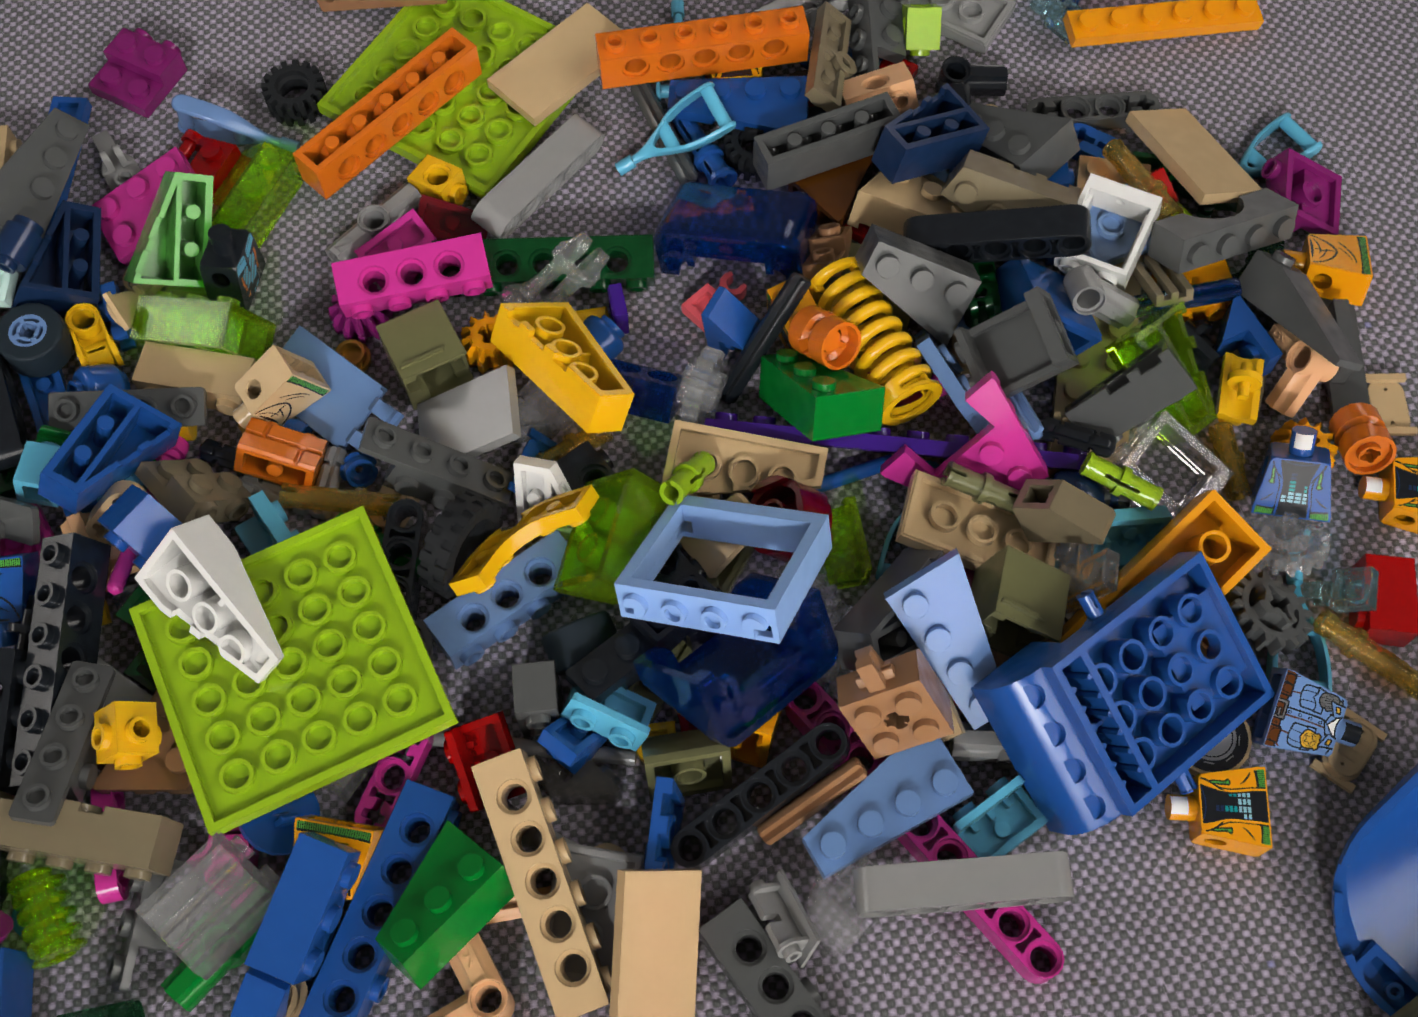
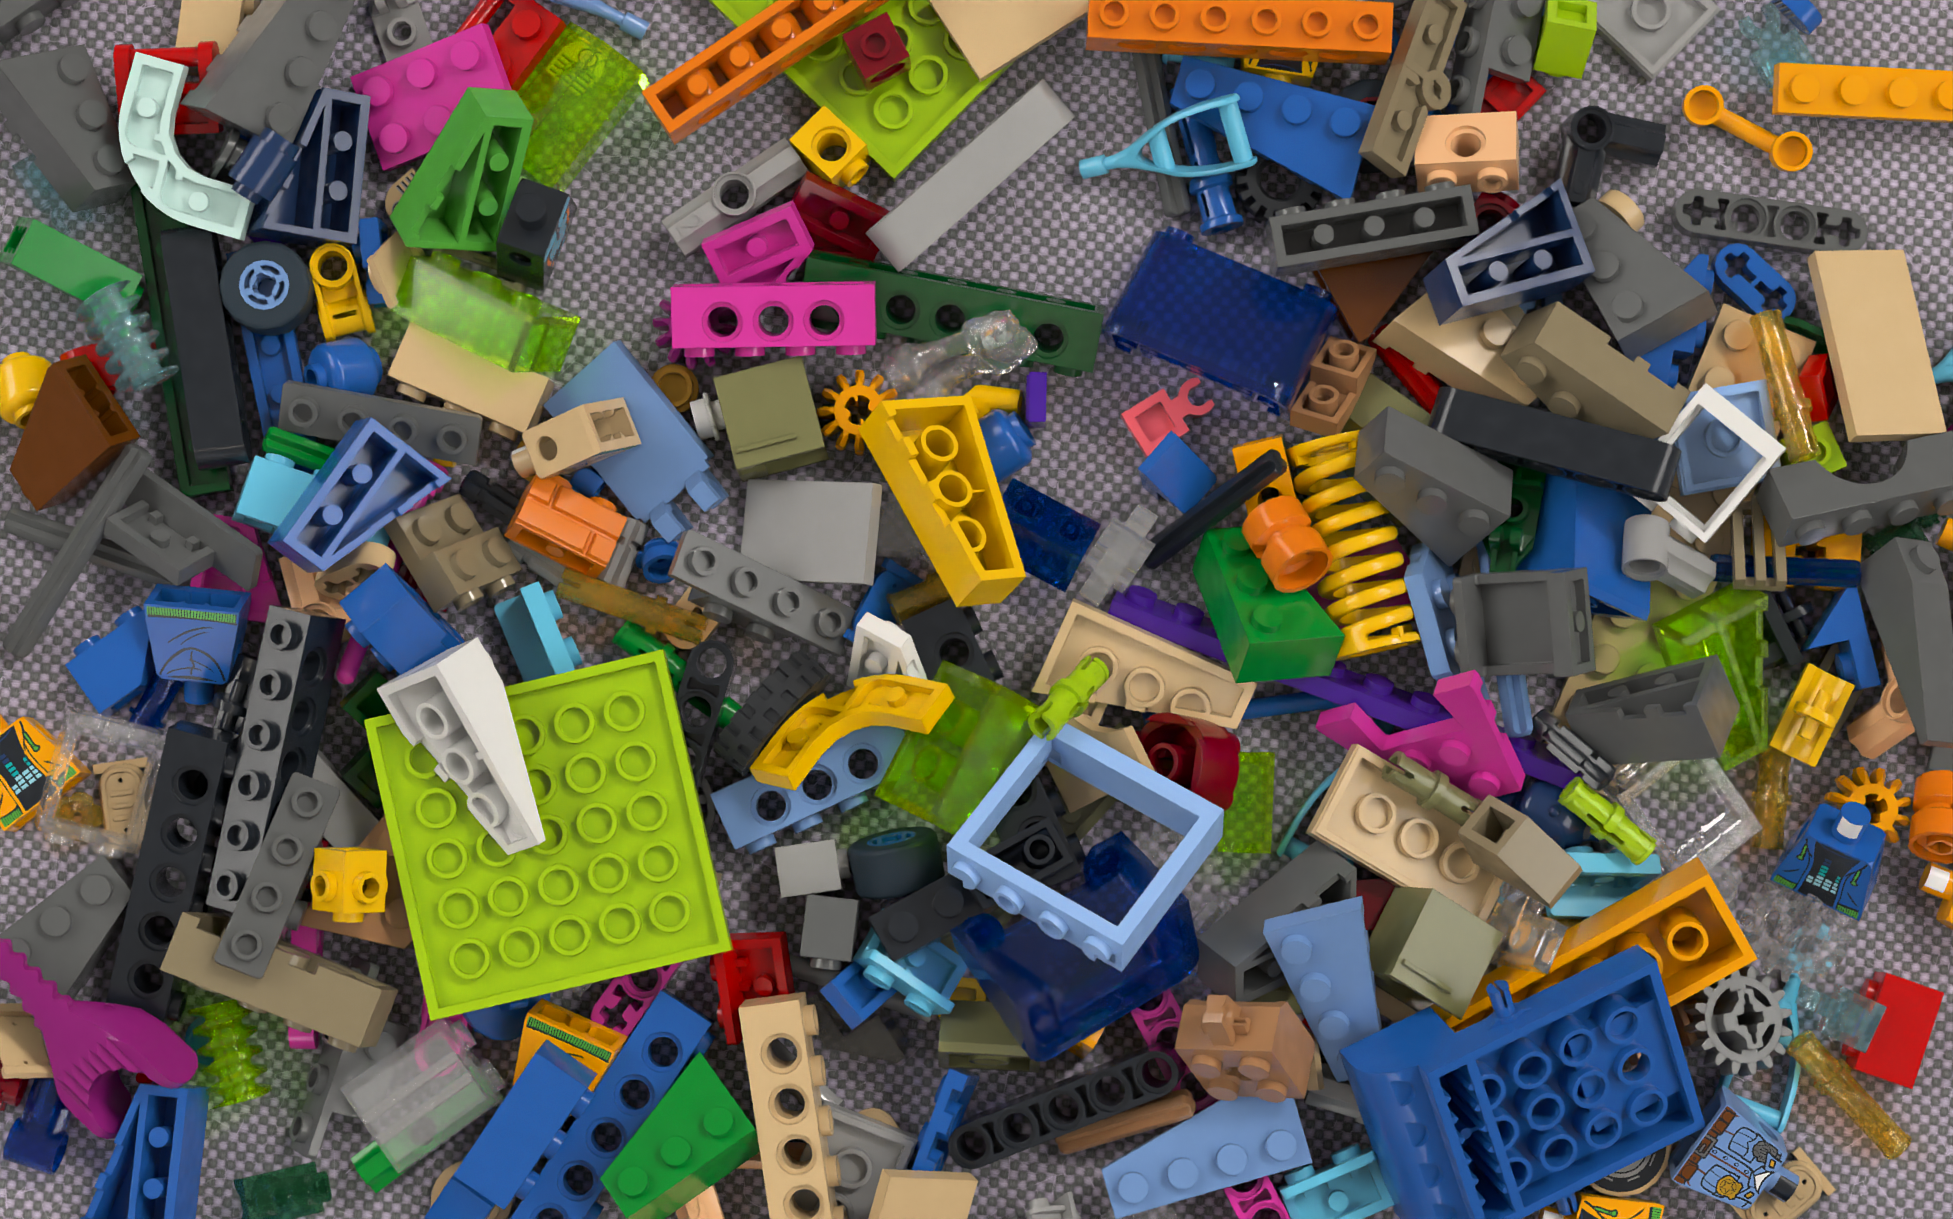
camera: 15 degrees right, 20 degrees up
none -> white plate [690,393,726,441]
none -> light grey brick [774,839,851,898]
none -> dark red brick [842,12,911,91]
none -> light orange bar [1682,85,1813,172]

